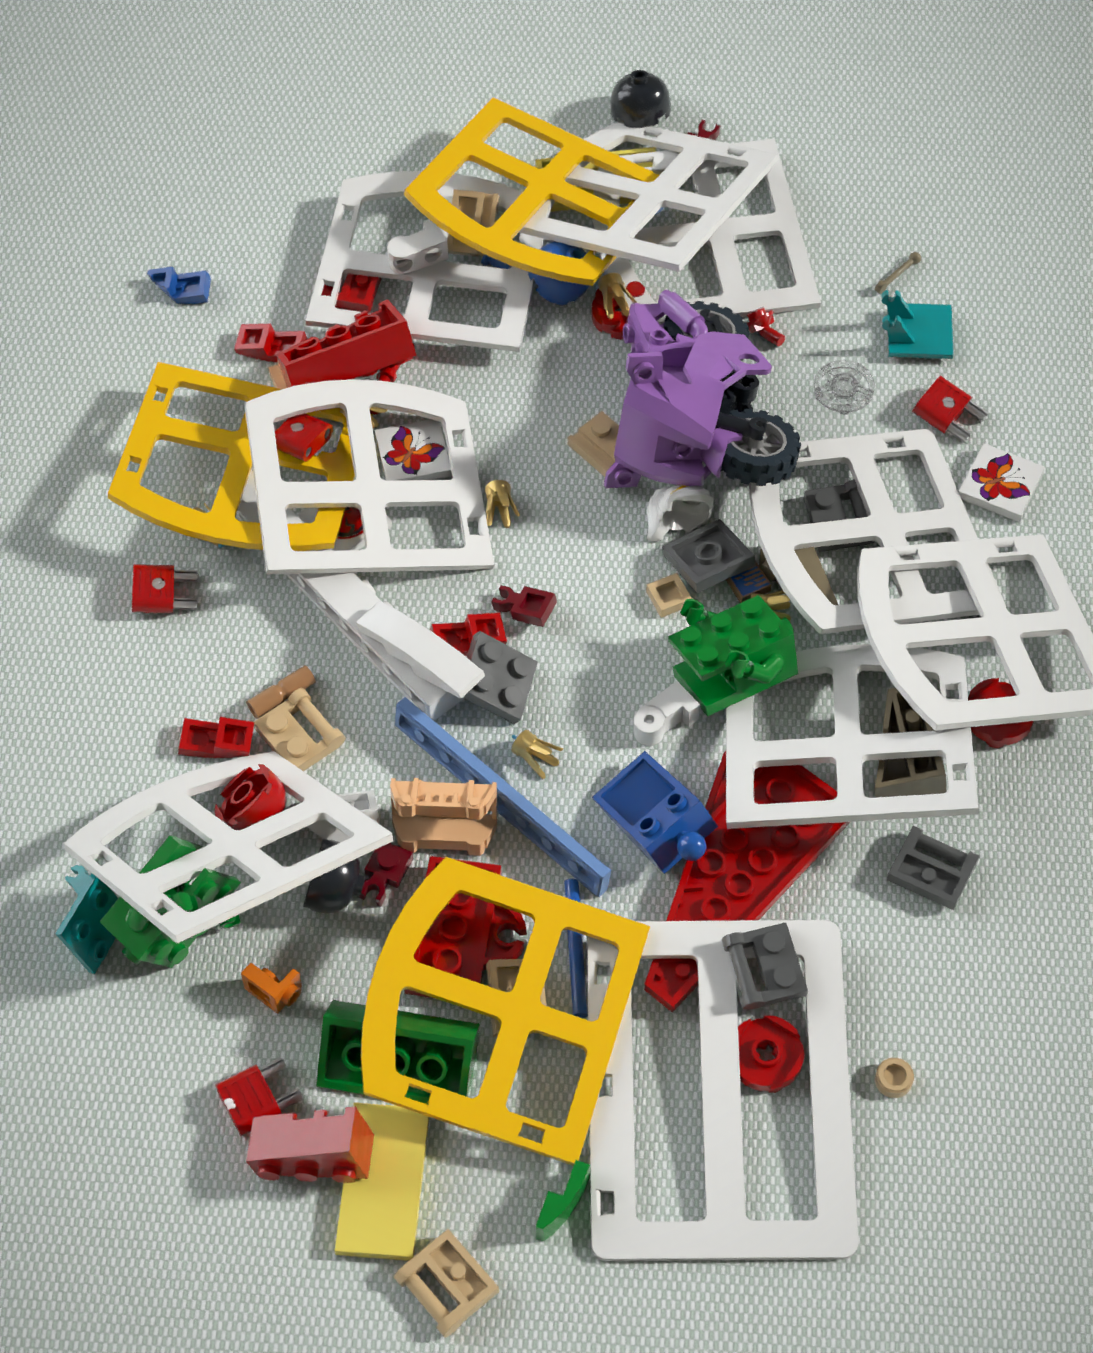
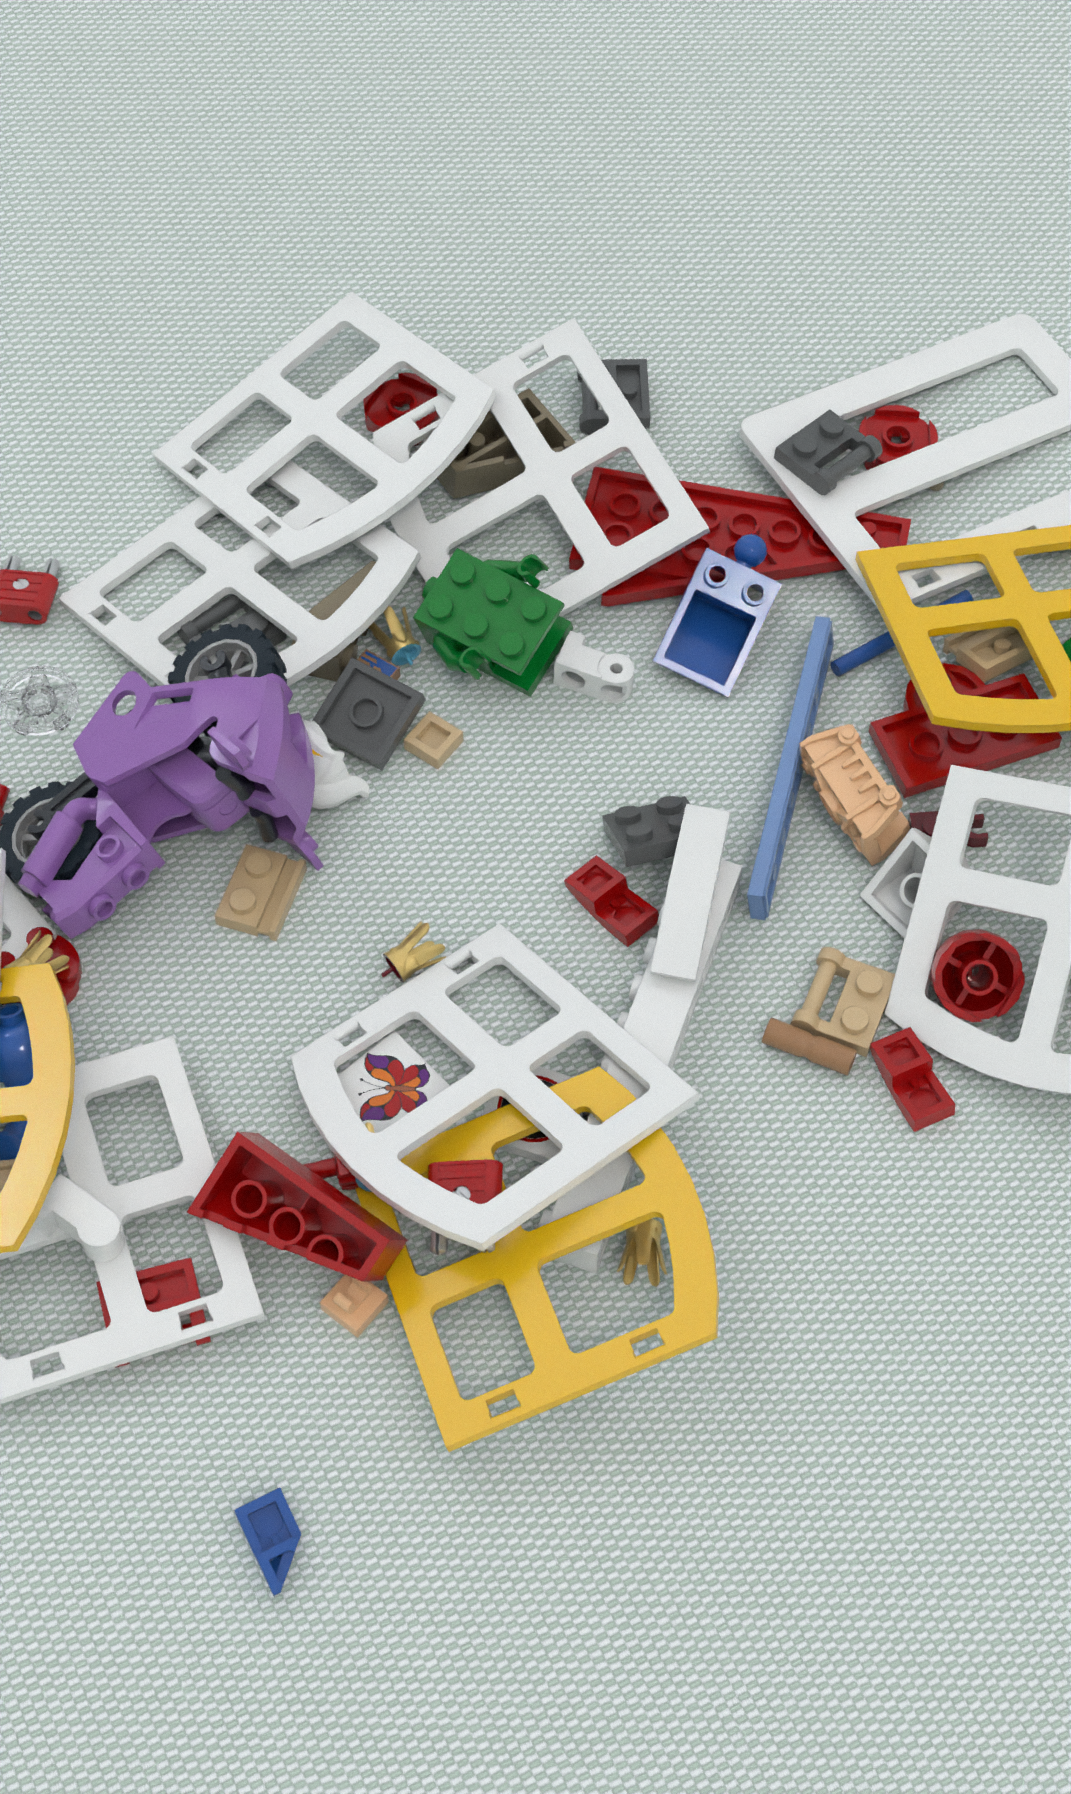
camera: 120 degrees left, 0 degrees up
red piece [132,564,198,613] -> none
red slope [234,323,308,363] -> none
black cylinder [303,839,366,913] -> none
dark red plate [491,585,557,627] -> none
pearl gold piece [511,730,563,779] -> none
tan tile [875,1058,914,1098] -> none
white tile [958,443,1045,522] -> none

